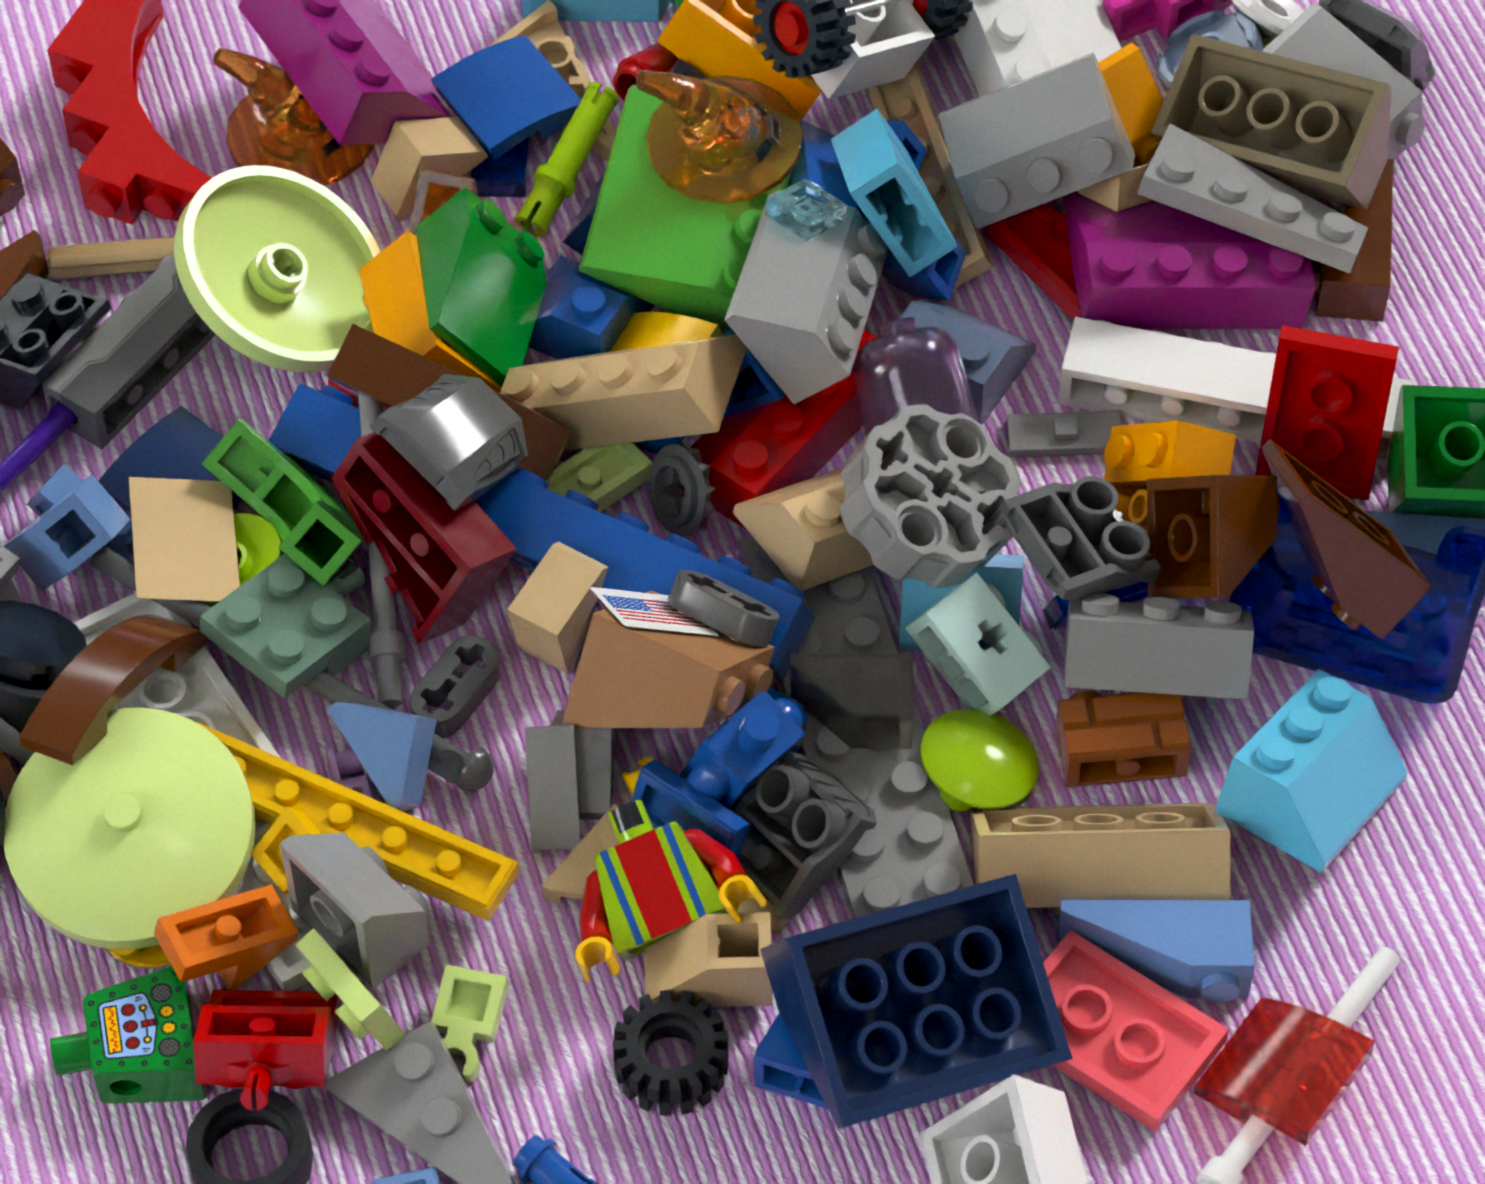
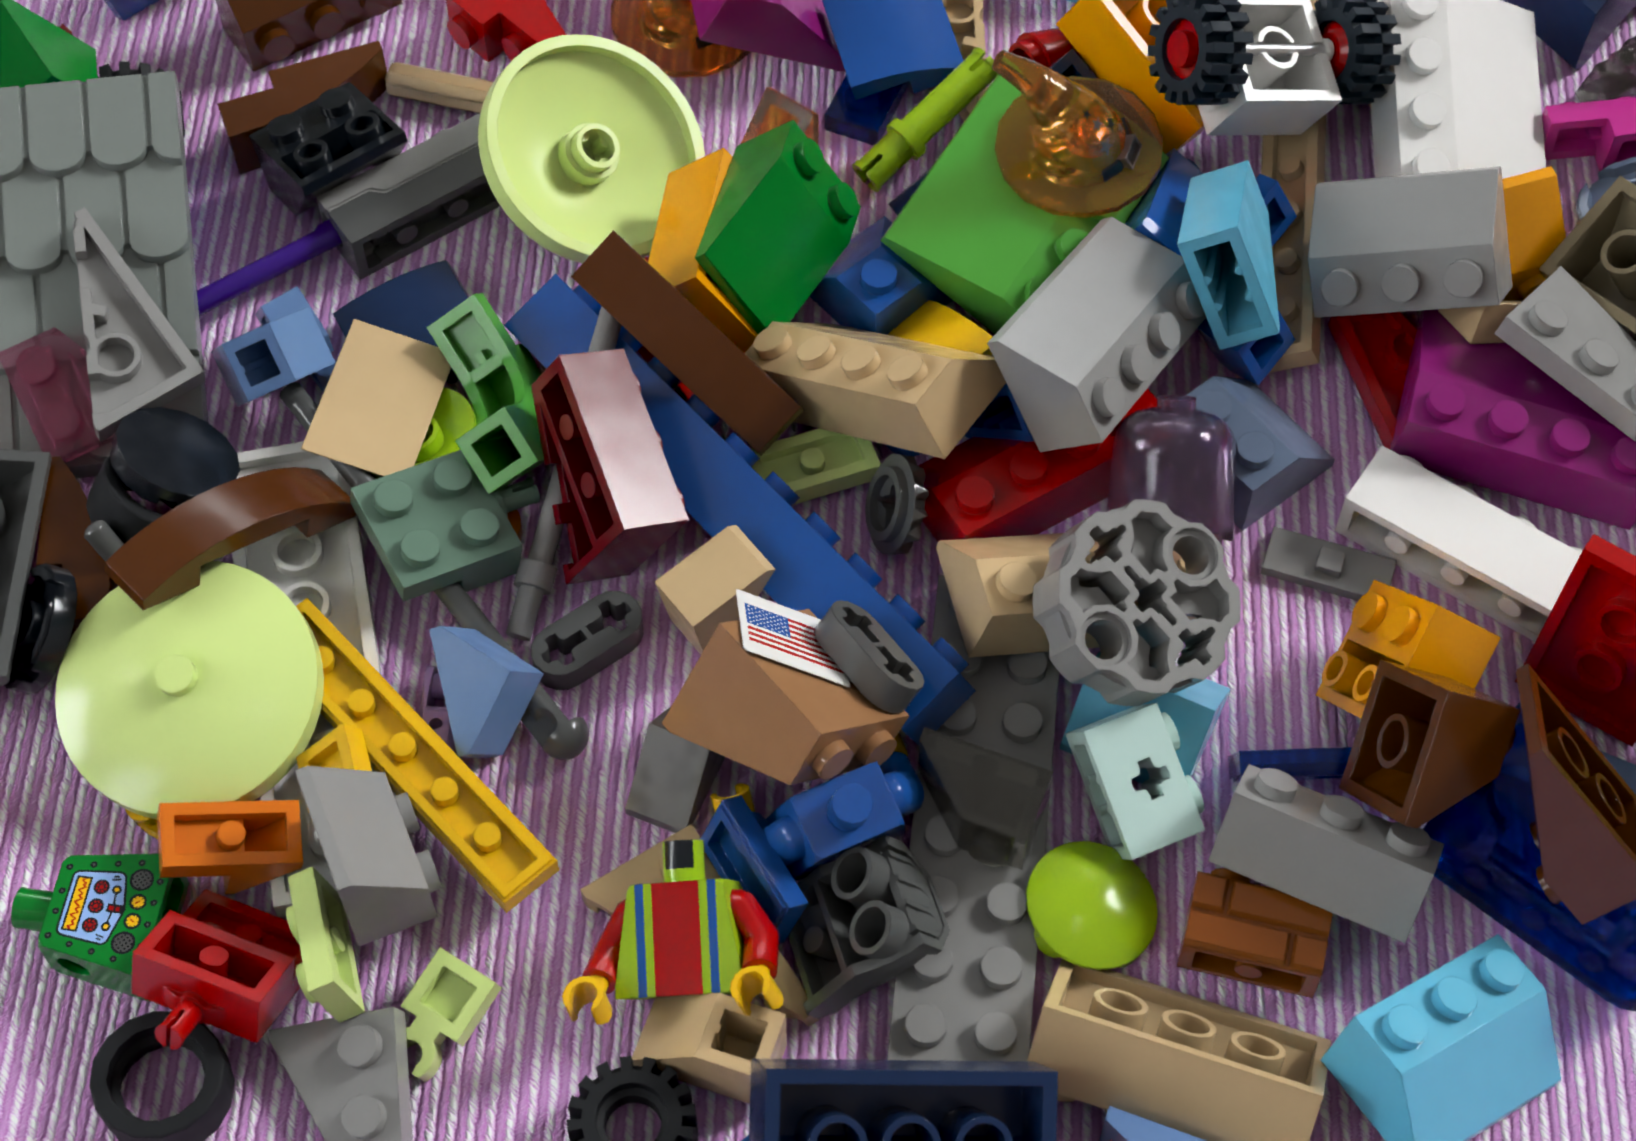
camera: 20 degrees right, 5 degrees up
dark grey slope [370,374,528,511] -> none
tan slope [371,117,489,221] -> none
light grey piece [525,725,580,851] -> none
clear light blue tile [765,179,847,241] -> none
dark grey slope [1001,476,1161,600] -> none

